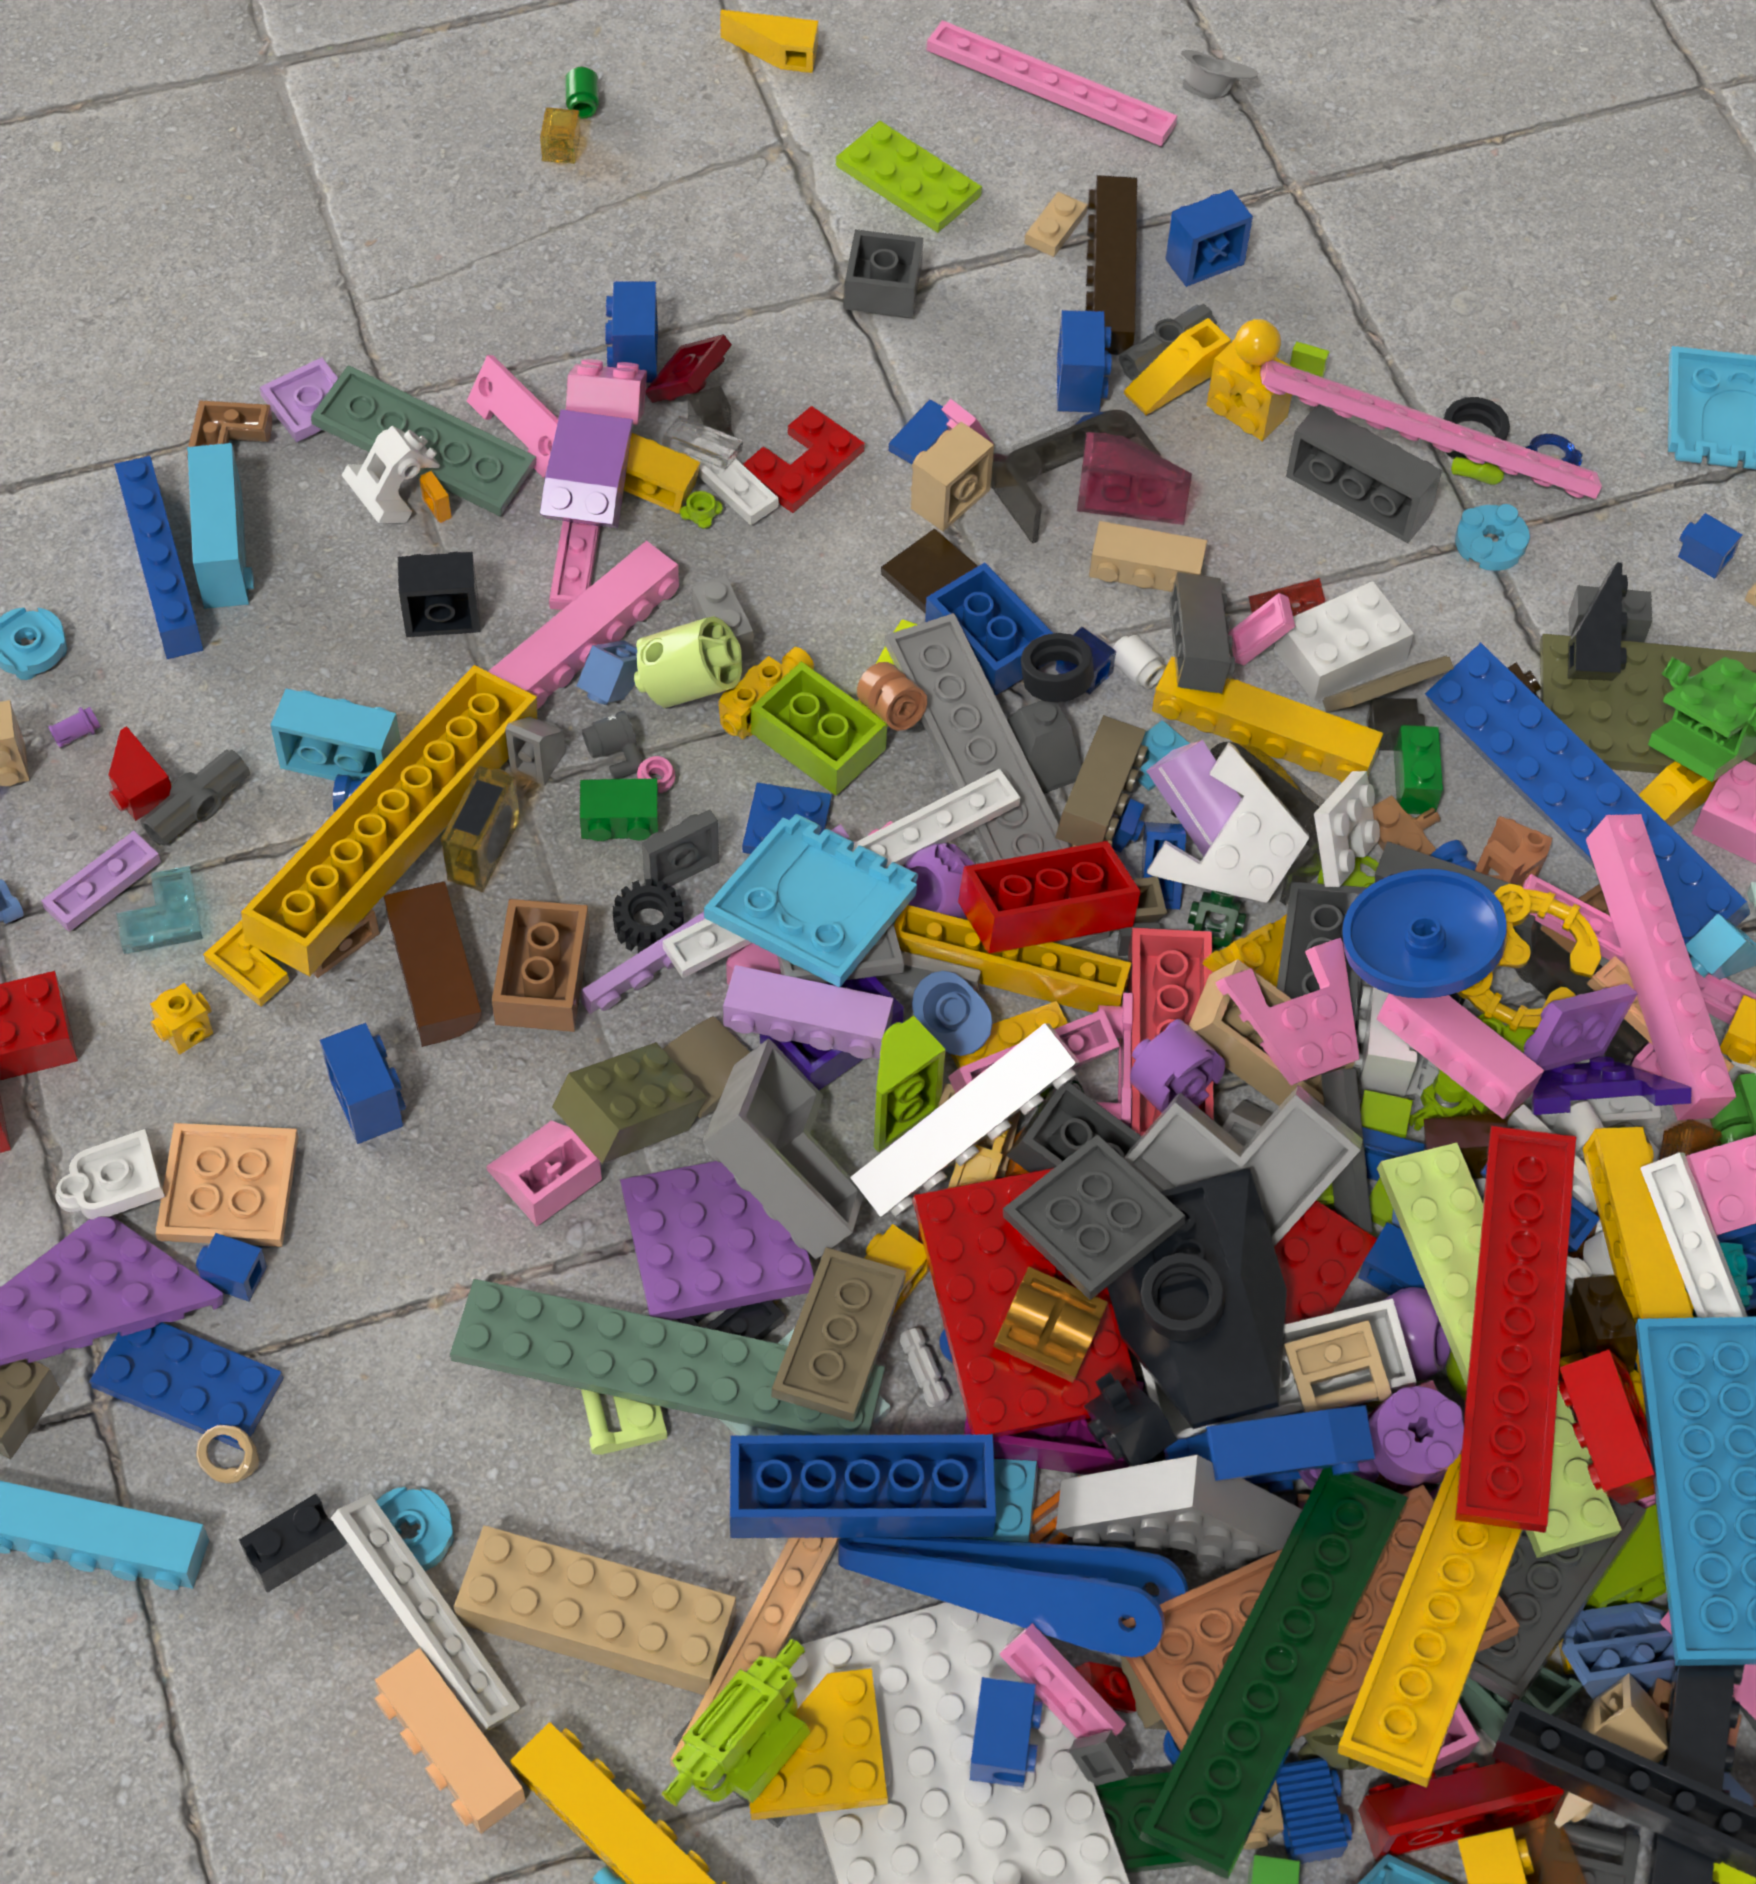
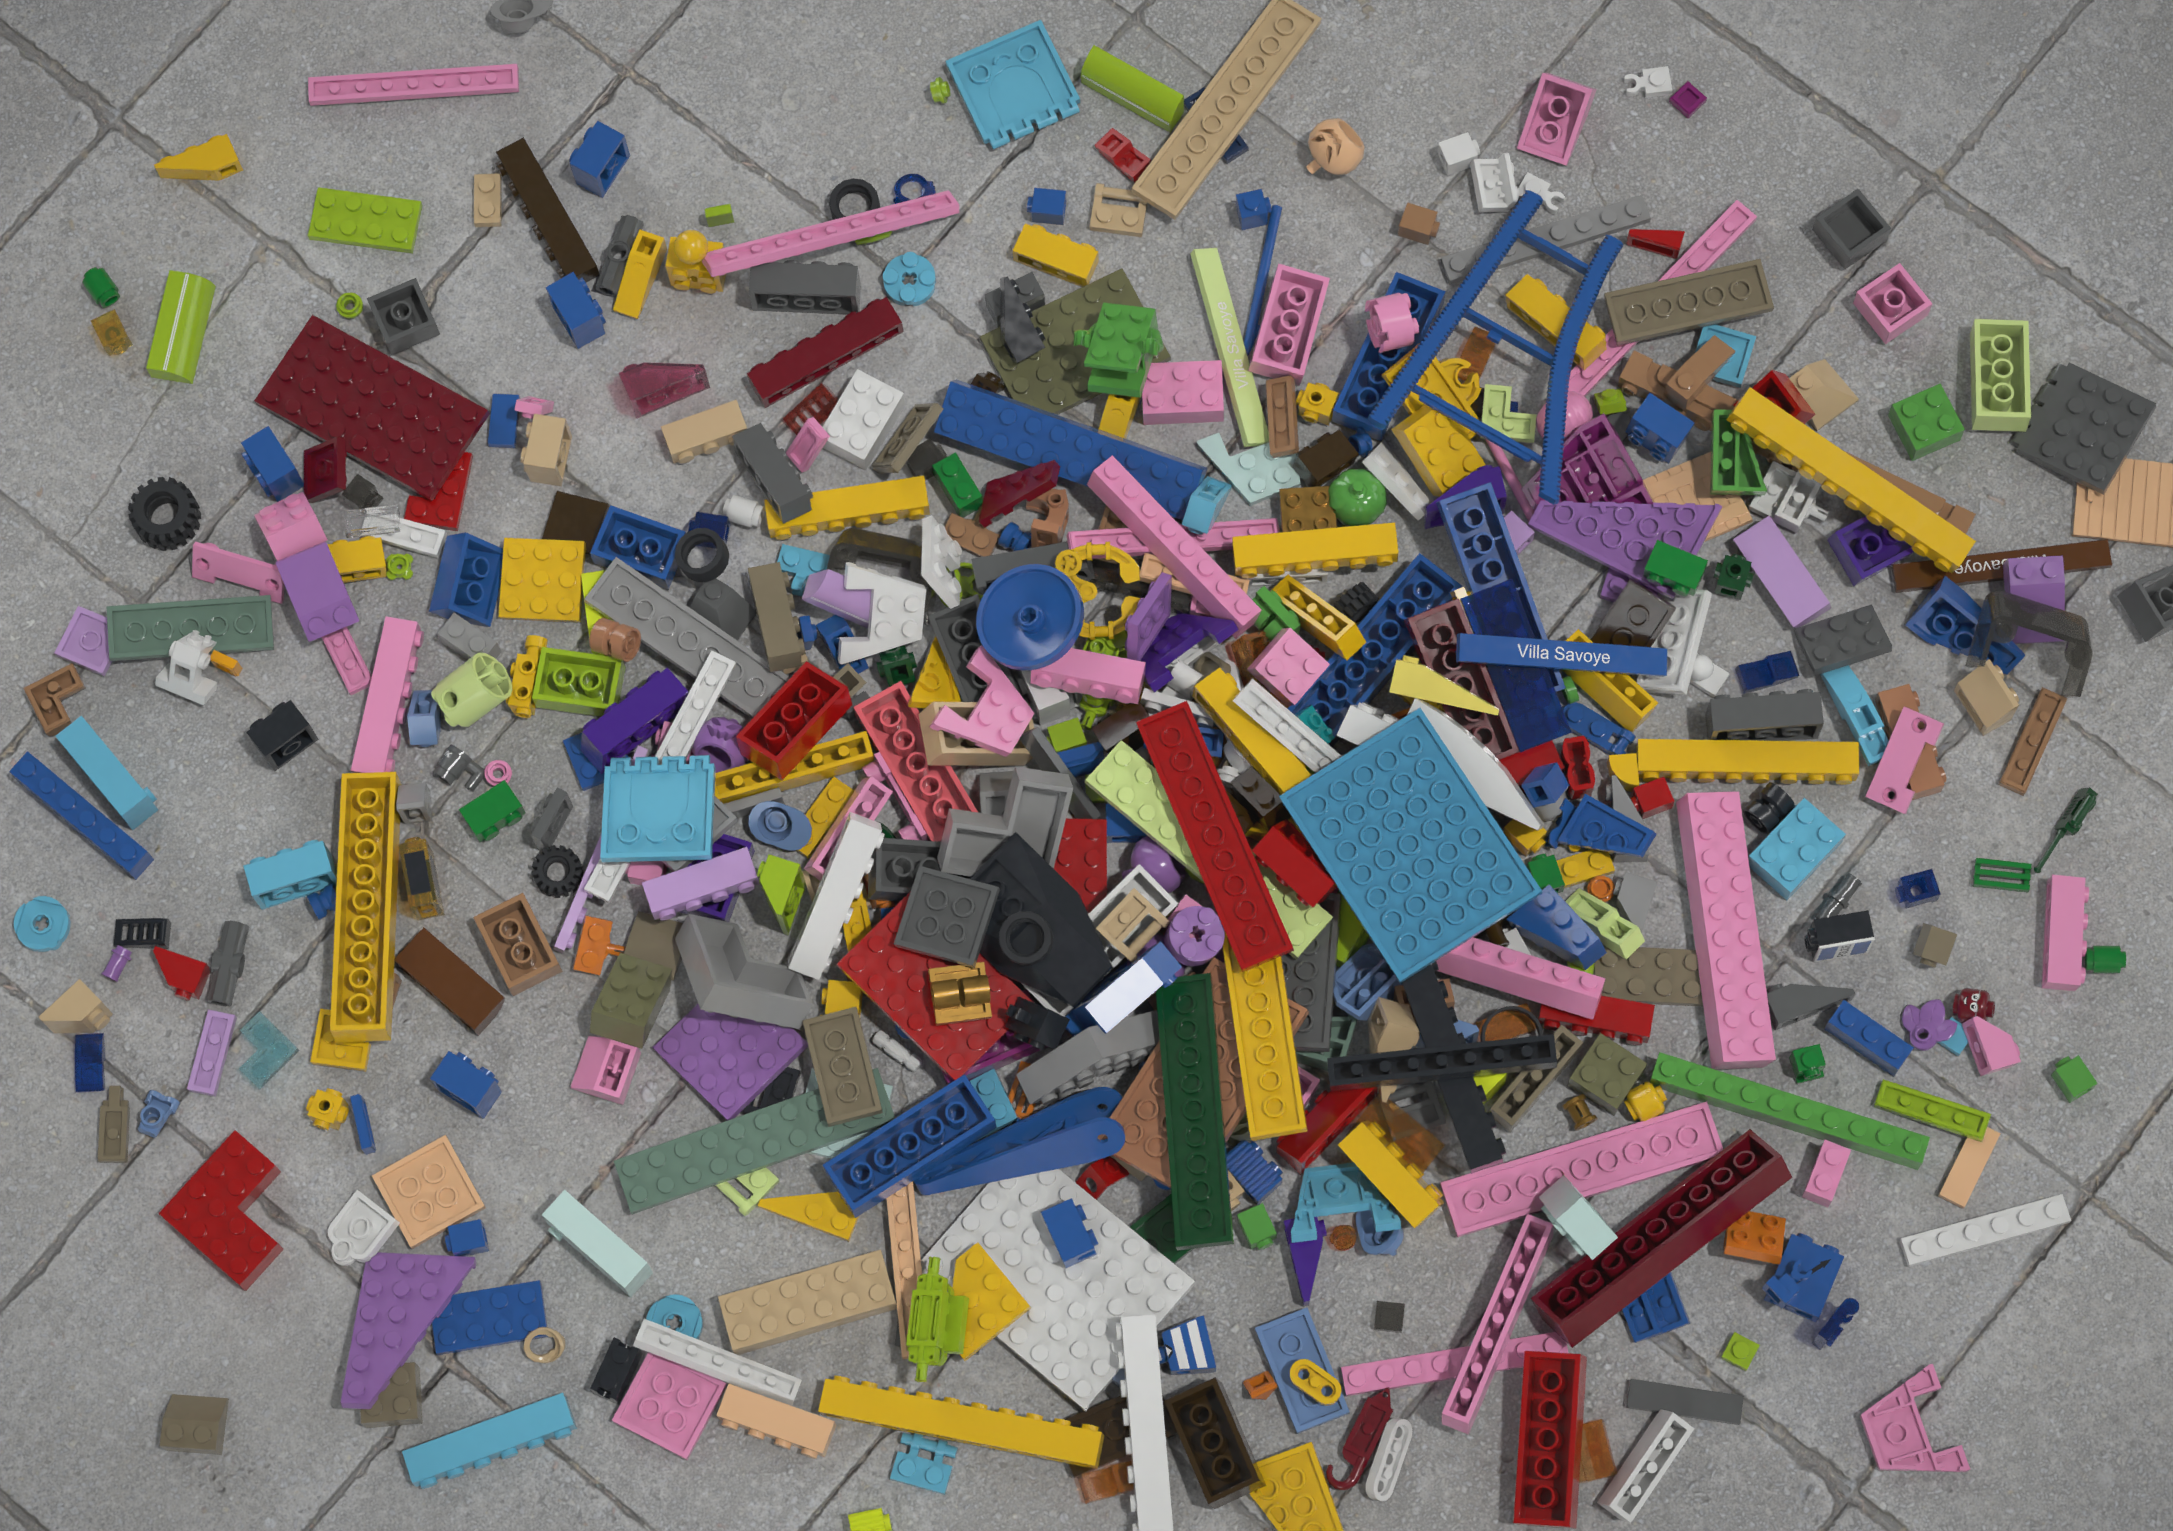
camera: 25 degrees left, 15 degrees up
clear smoke windscreen [991,410,1161,544] -> none
bright pink plate [999,1623,1126,1739] -> none
dark grey plate [1069,1730,1134,1786] -> none
medium lavender brick [1130,1019,1225,1113] -> none
none -> black slope [113,918,171,949]
none -> black tyre [128,477,201,551]
none -> lime brick [146,270,216,384]
none -> dark red plate [254,315,490,501]
none -> lime plate [336,292,363,319]
none -> blue tile [350,1094,376,1155]
none -> blue slope [429,532,503,627]
none -> yellow plate [498,538,586,623]
none -> light aqua brick [542,1190,653,1298]
none -> orange plate [572,915,626,975]
none -> dark purple brick [581,667,688,774]
none -> bright pink plate [612,1352,727,1460]
none -> dark red brick [747,297,904,408]
none -> yellow wing [758,1192,859,1242]
none -> lime plate [930,77,951,104]
none -> dark red wing [979,460,1060,528]
none -> yellow brick [1013,223,1099,287]

